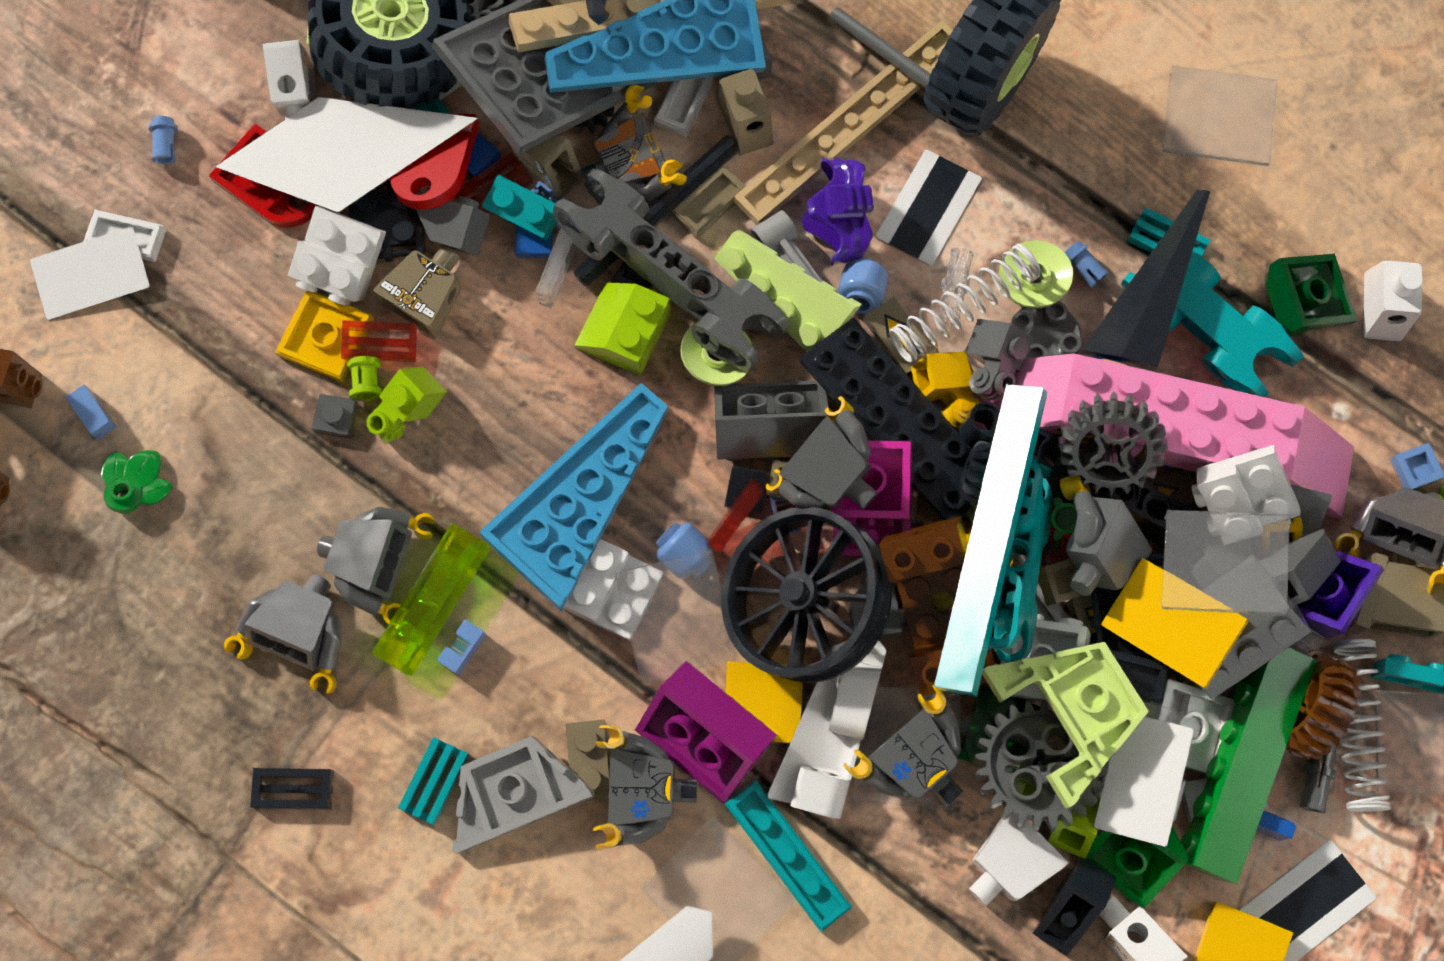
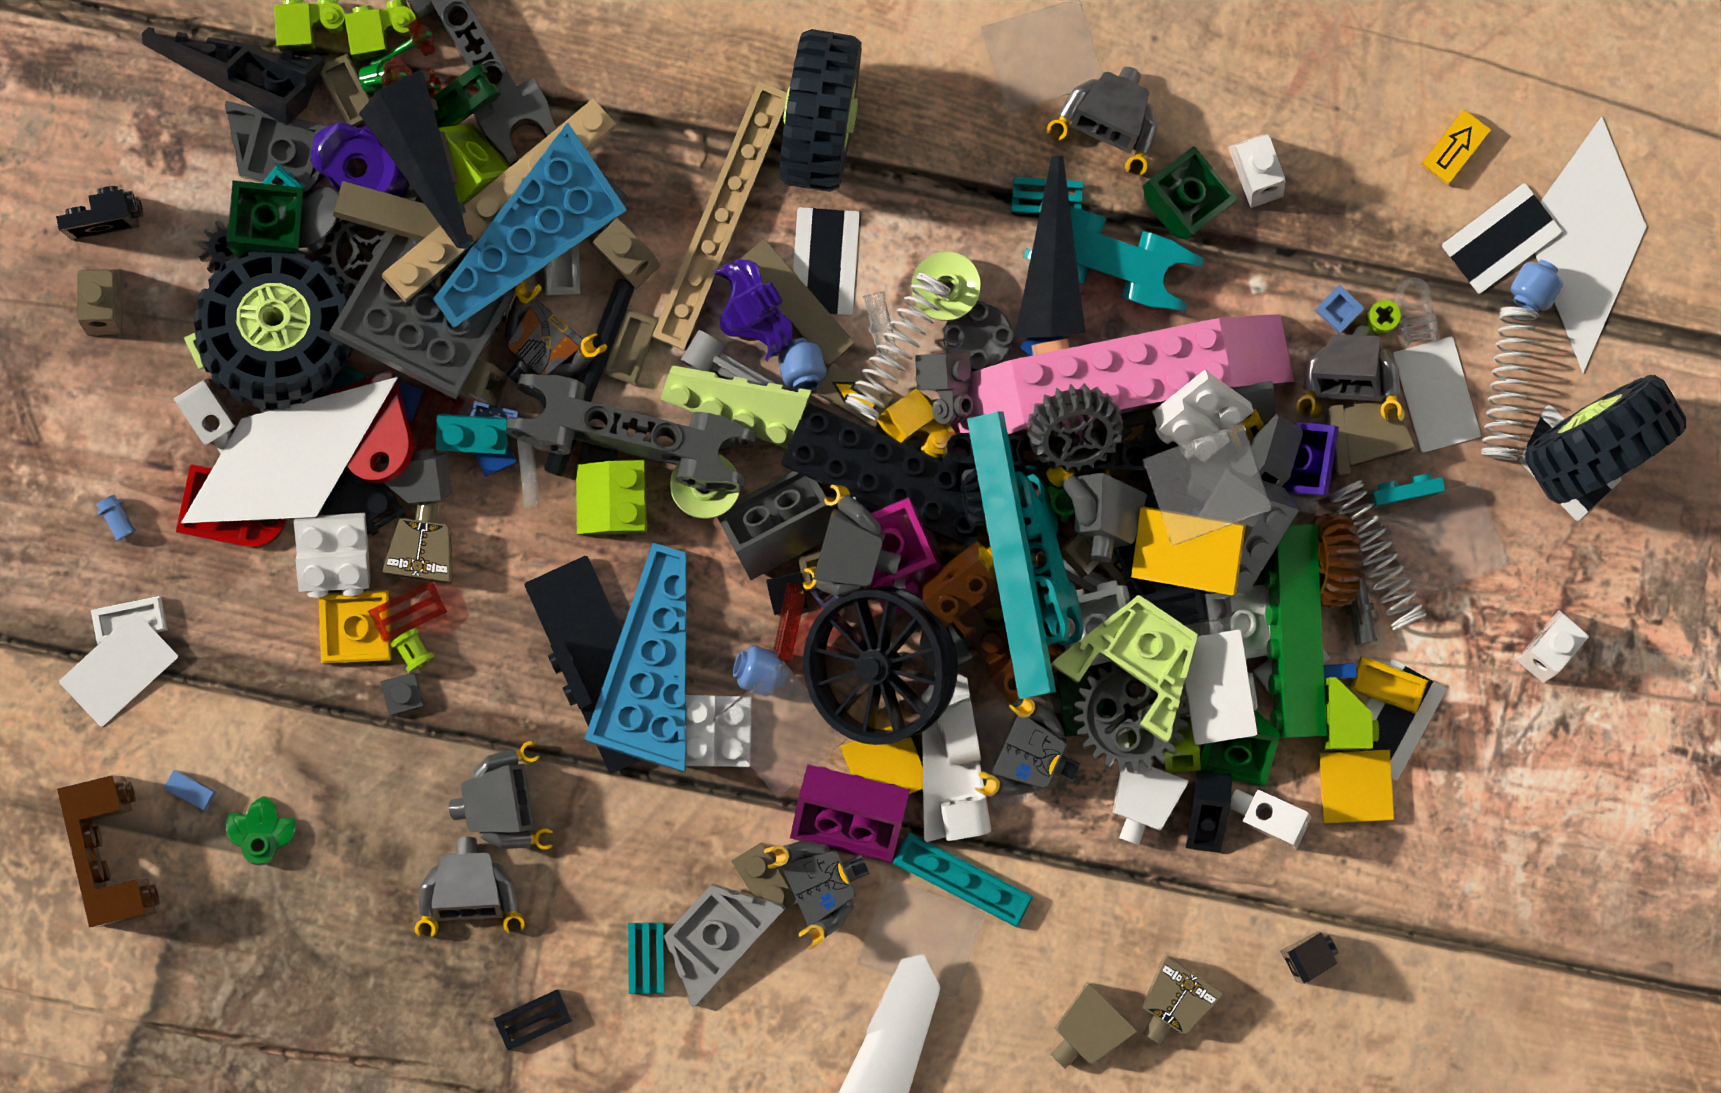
camera: 30 degrees left, 10 degrees up
lime brick [367,367,447,443] -> none
clear neon green slope [371,523,491,677] -> none
medium blue piece [436,619,487,676] -> none
dark grey bar [830,7,931,88] -> none
medium blue pin [1065,241,1109,288] -> none
none -> black bracket [524,556,641,774]
none -> dark tan tile [740,238,855,366]
none -> flat silver torso [1047,66,1157,176]
none -> lime slope [1322,677,1379,750]
none -> yellow tile [1349,656,1428,714]

